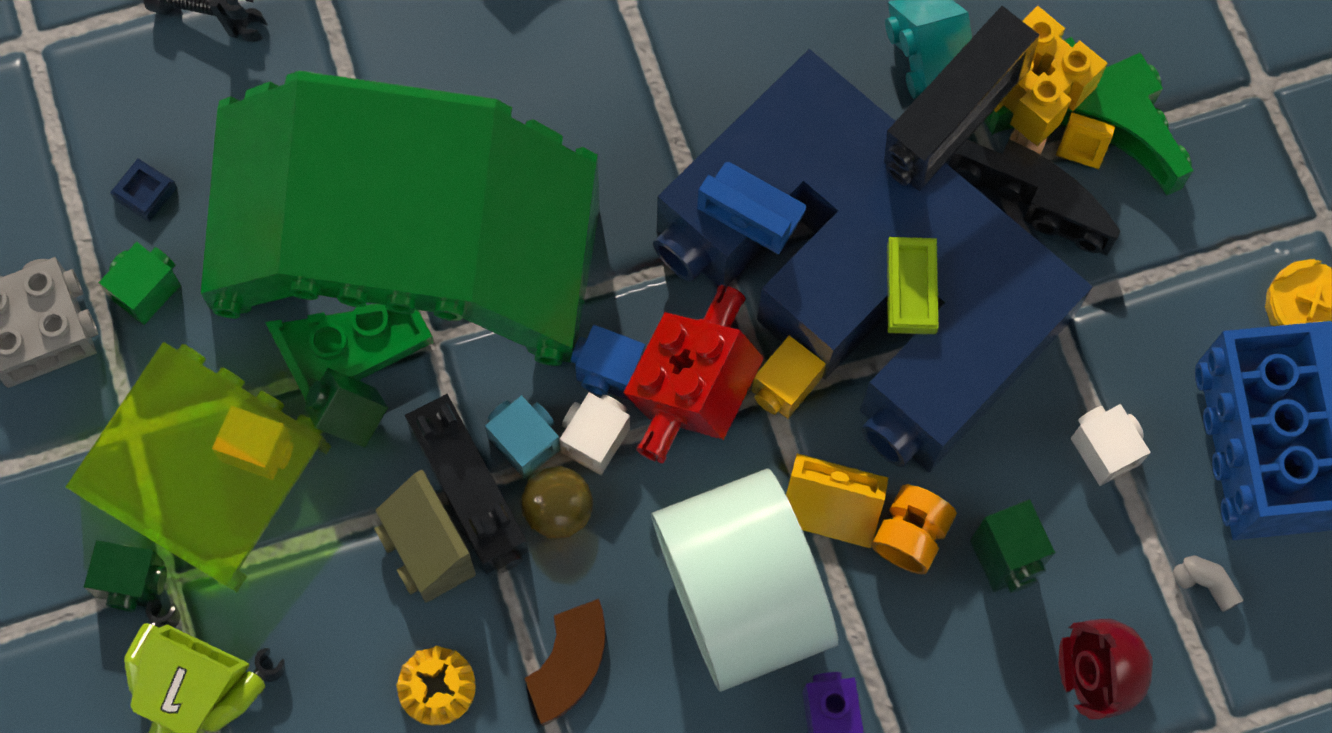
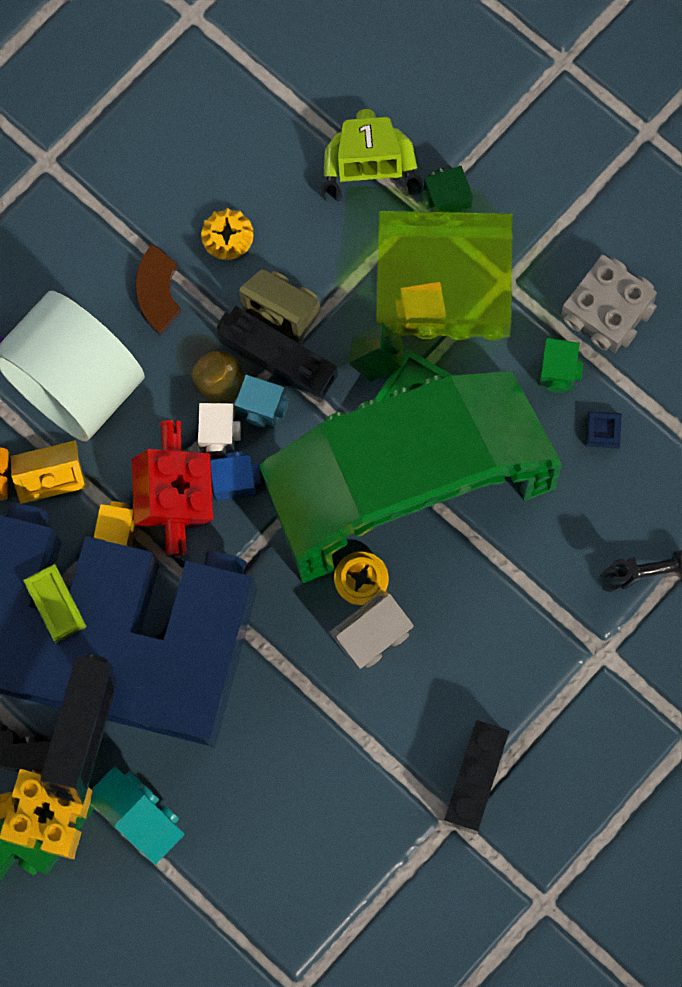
camera: 160 degrees right, 5 degrees up
blue panel [697,162,806,255] -> none
none -> light grey brick [329,590,414,669]

